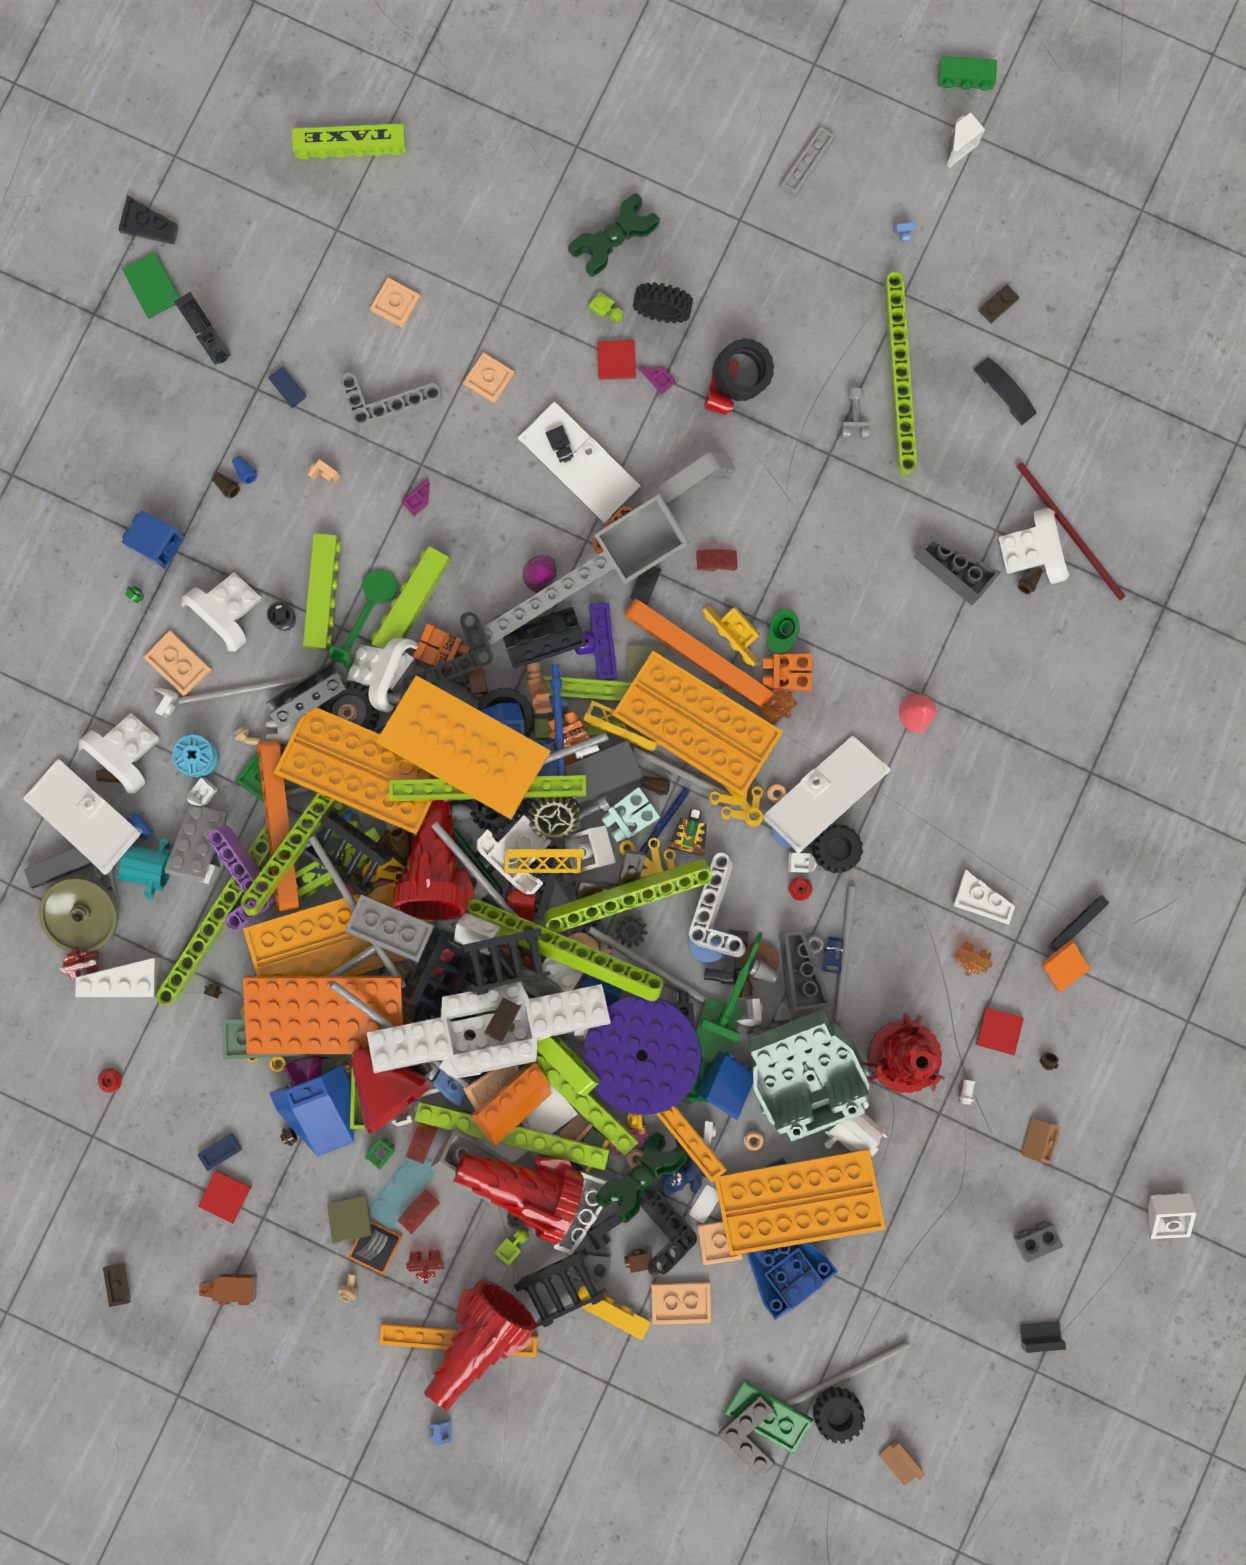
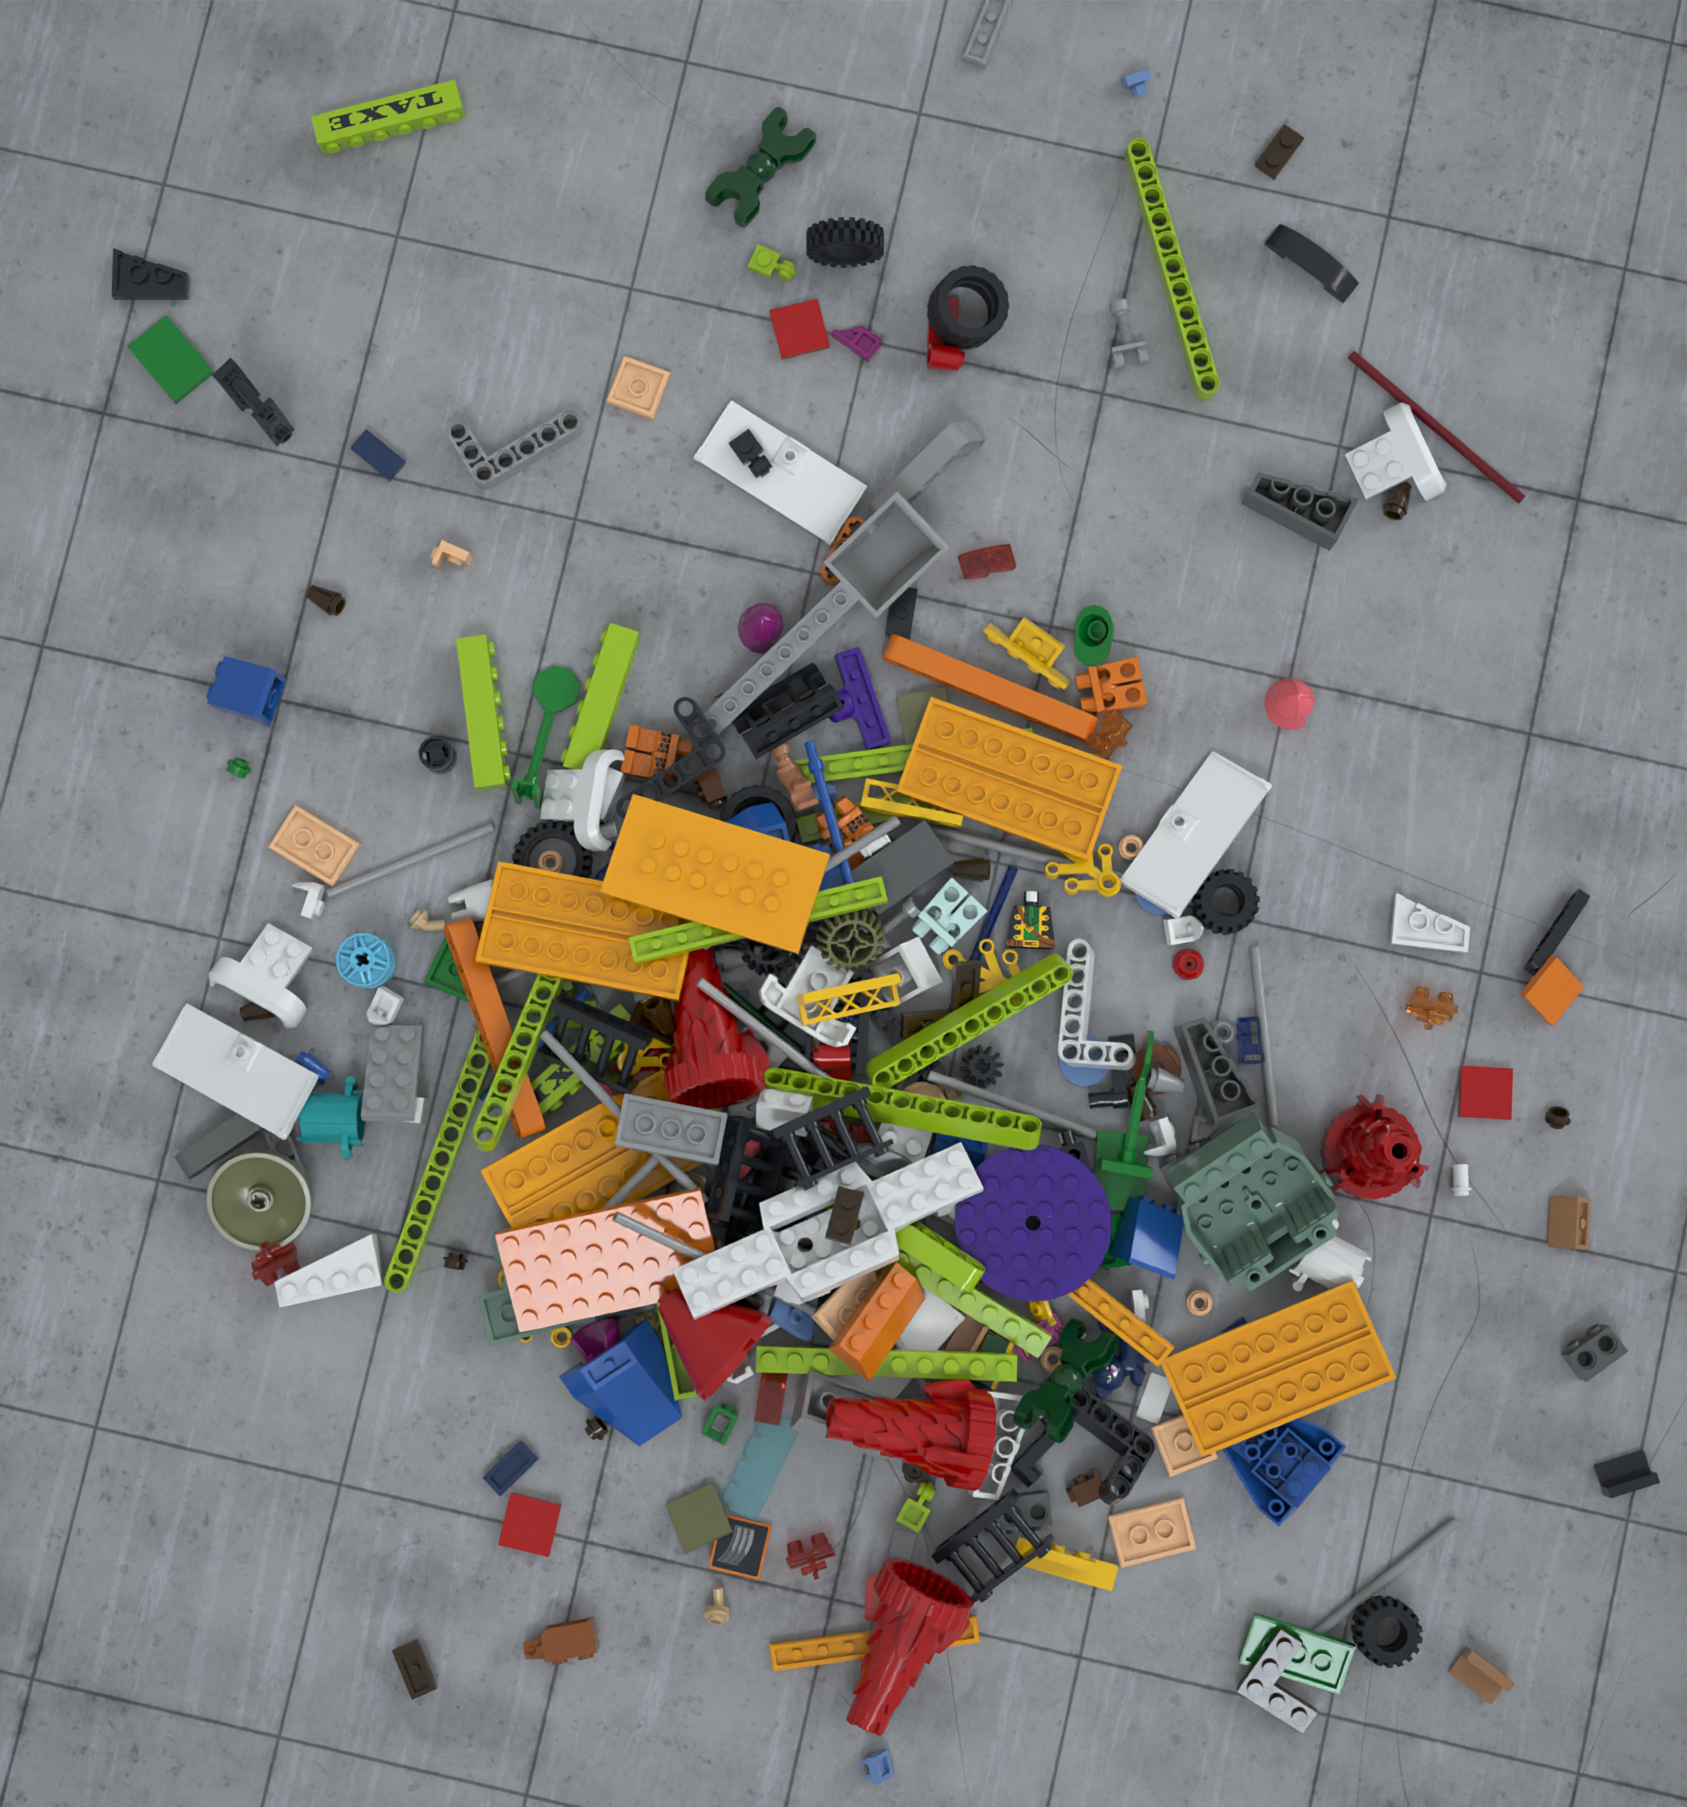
camera: 10 degrees left, 0 degrees up
red plate [98,1068,122,1093] -> none
white piece [181,572,261,652] -> none
medium lavender beam [208,825,276,930] -> none
blue cone [232,456,257,484] -> none
fence [266,662,346,730] -> none
light nougat tile [370,277,421,328] -> none
clear red slope [398,1189,440,1235] -> none
magenta tile [401,479,430,516] -> none

